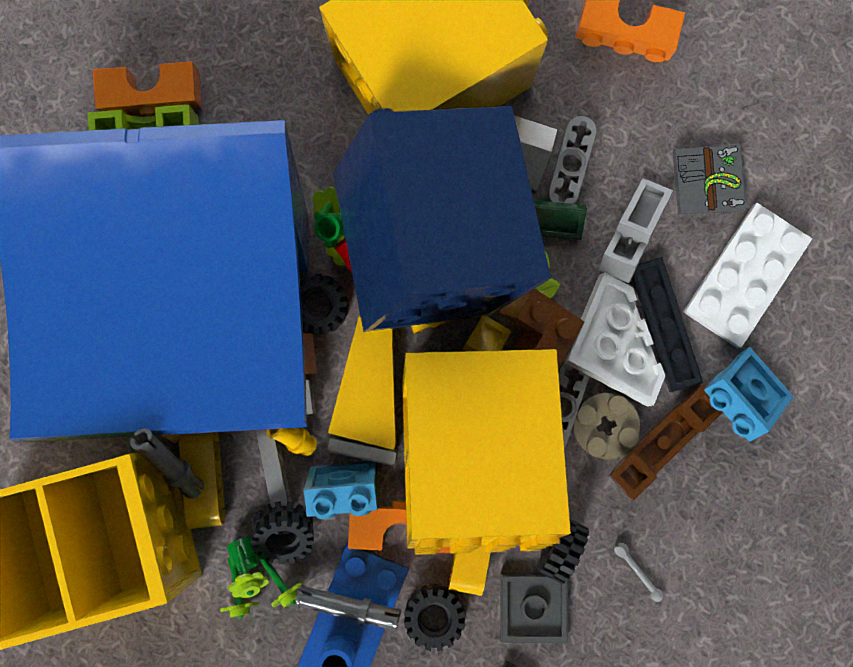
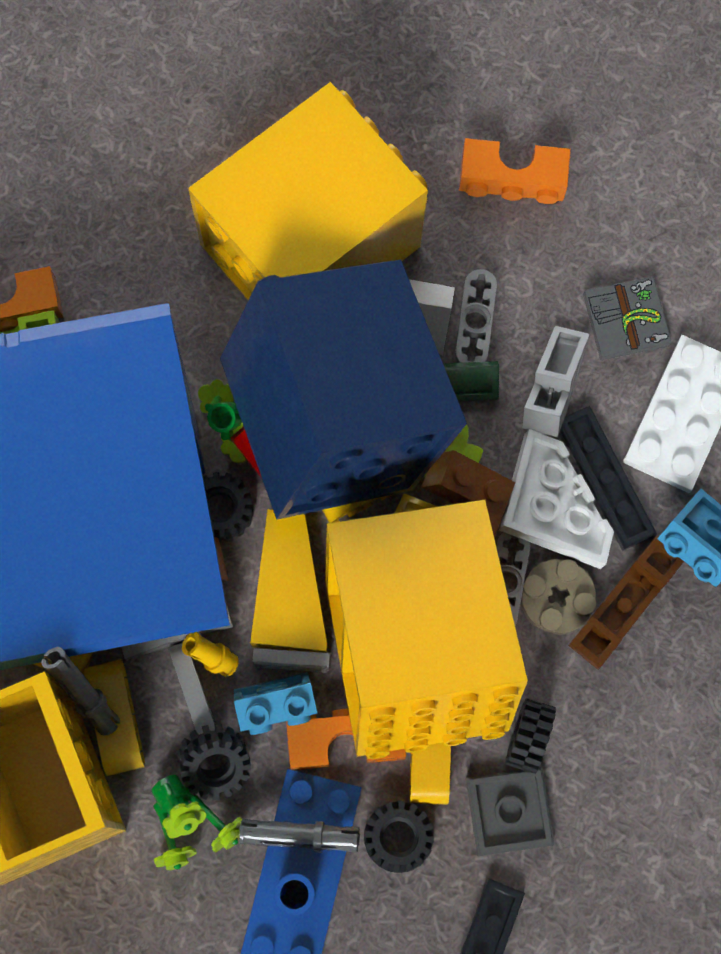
camera: 10 degrees left, 10 degrees down
light grey hinge [614,543,664,602] -> none

